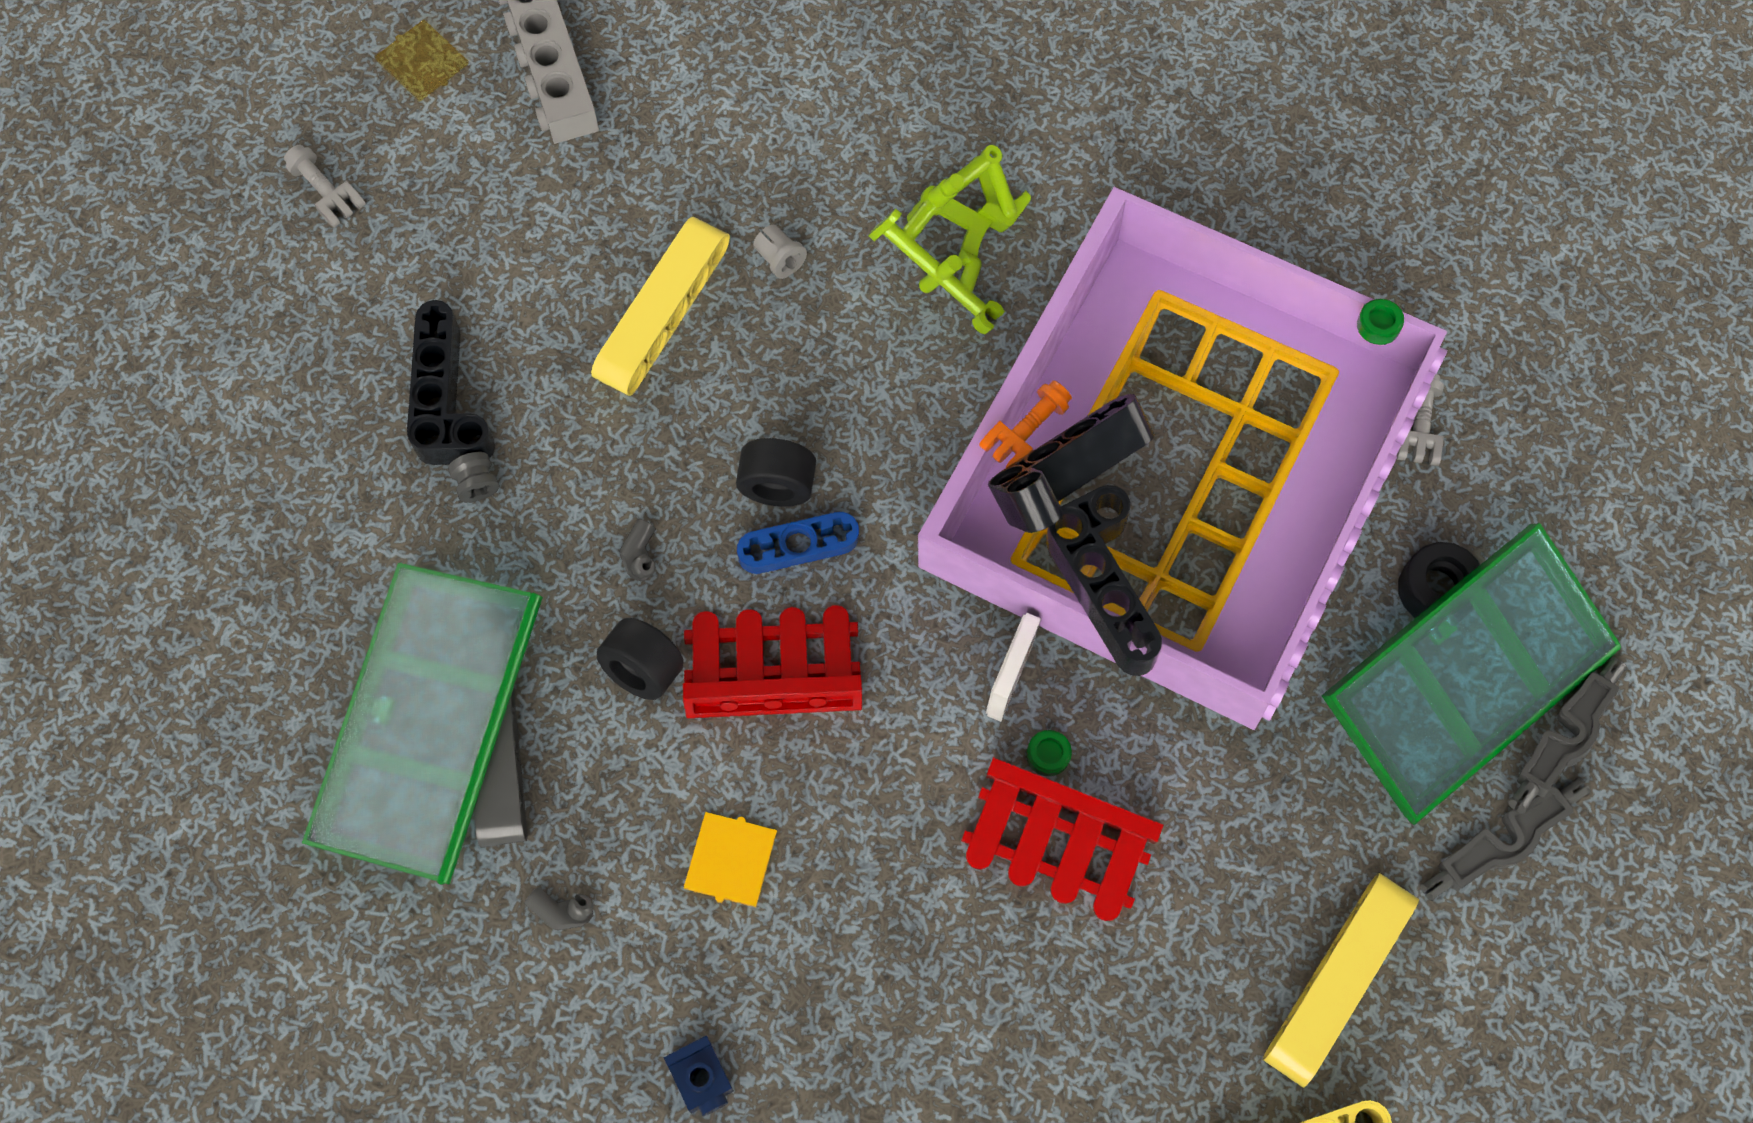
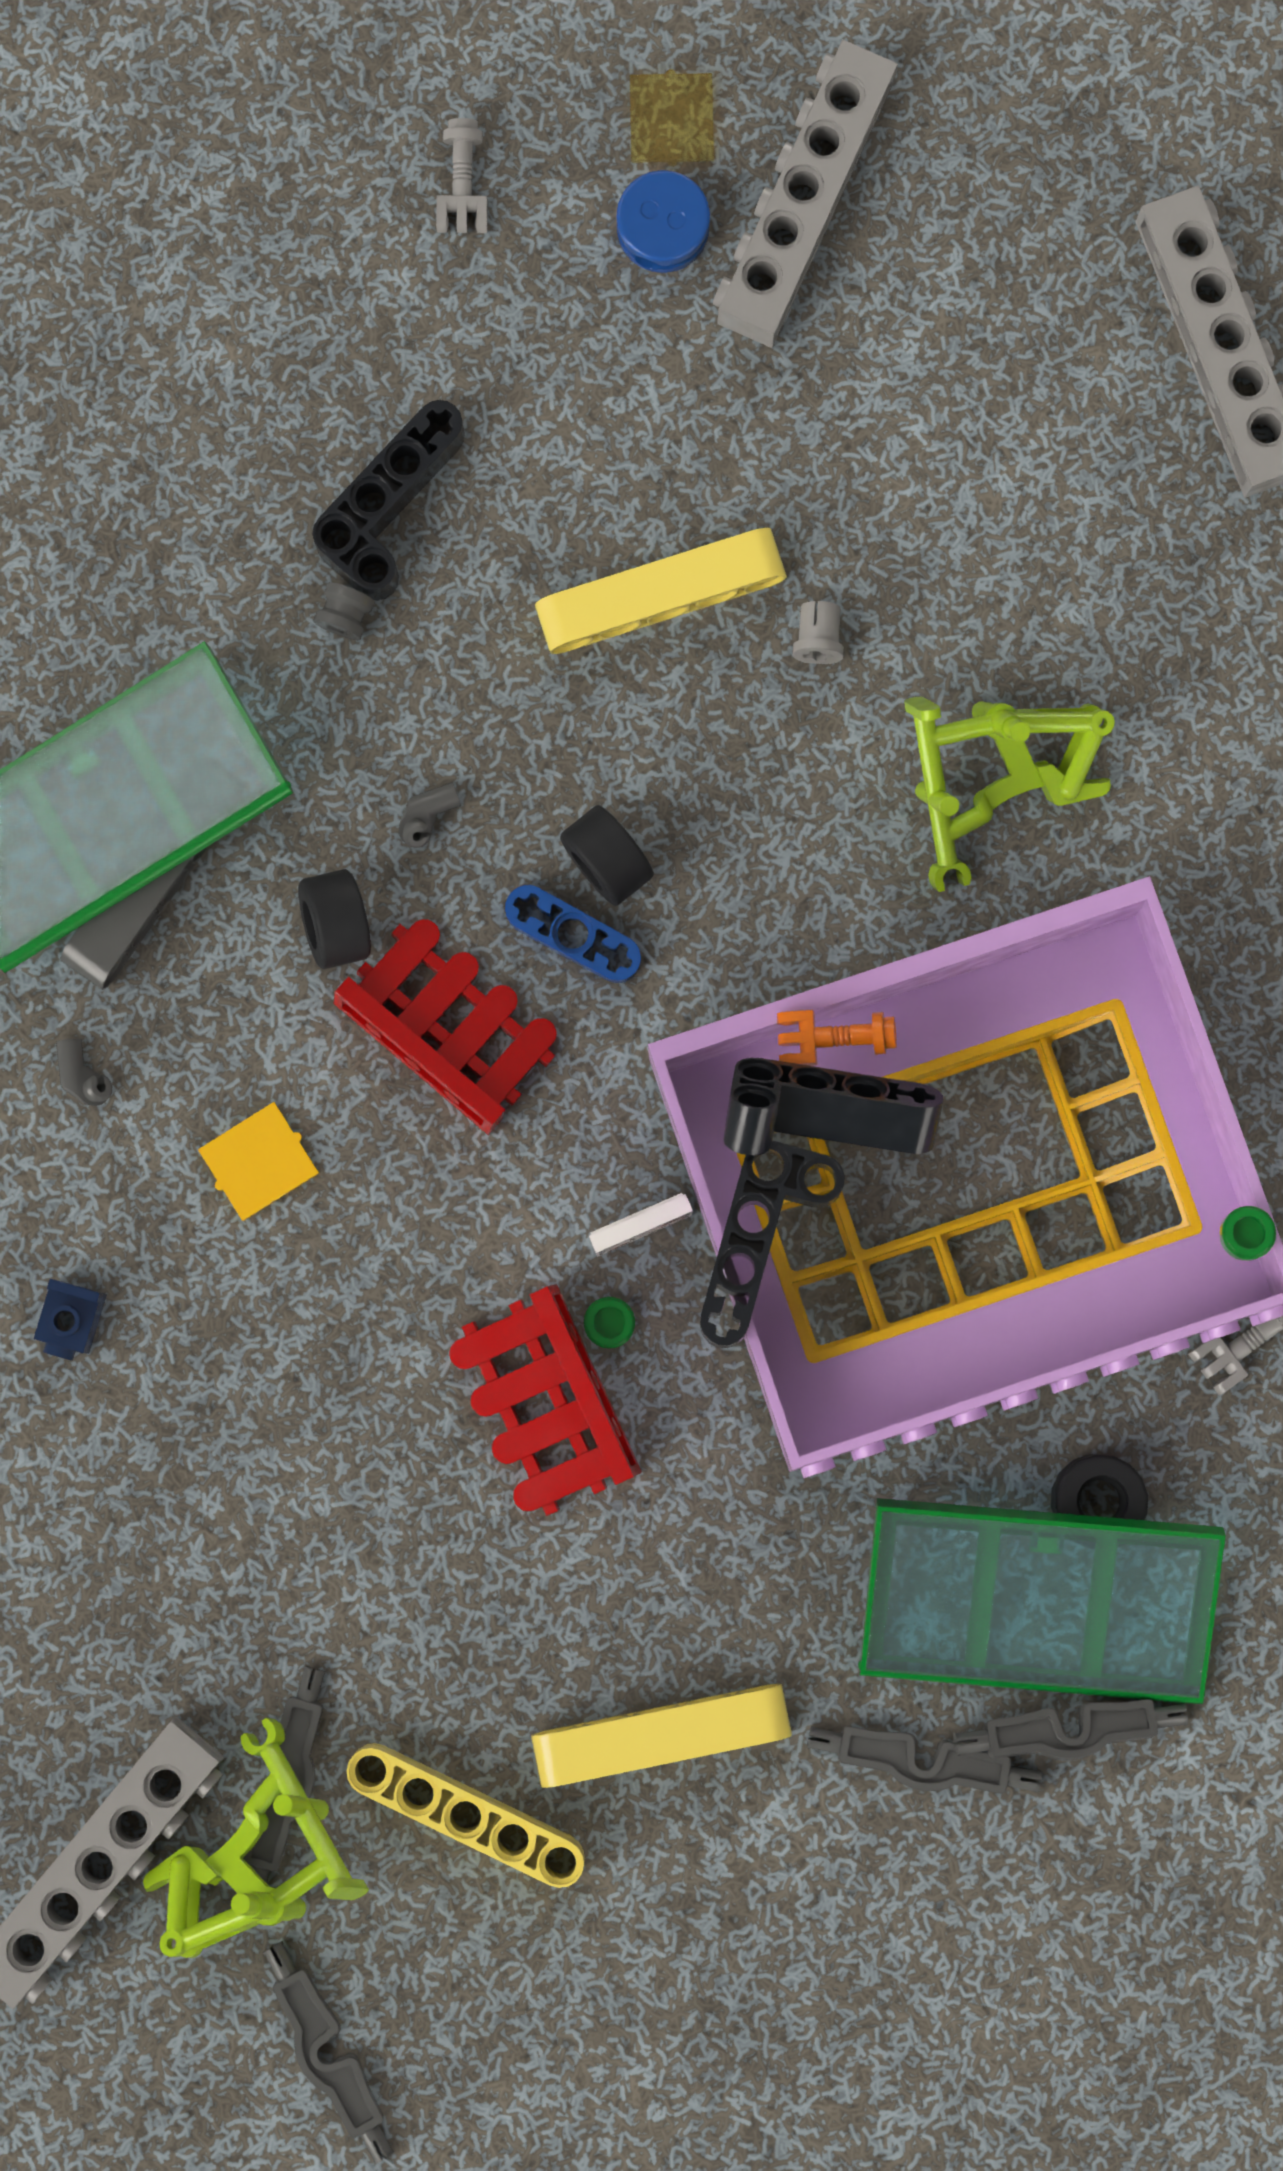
camera: 45 degrees right, 15 degrees up
none -> blue head [616,170,710,273]

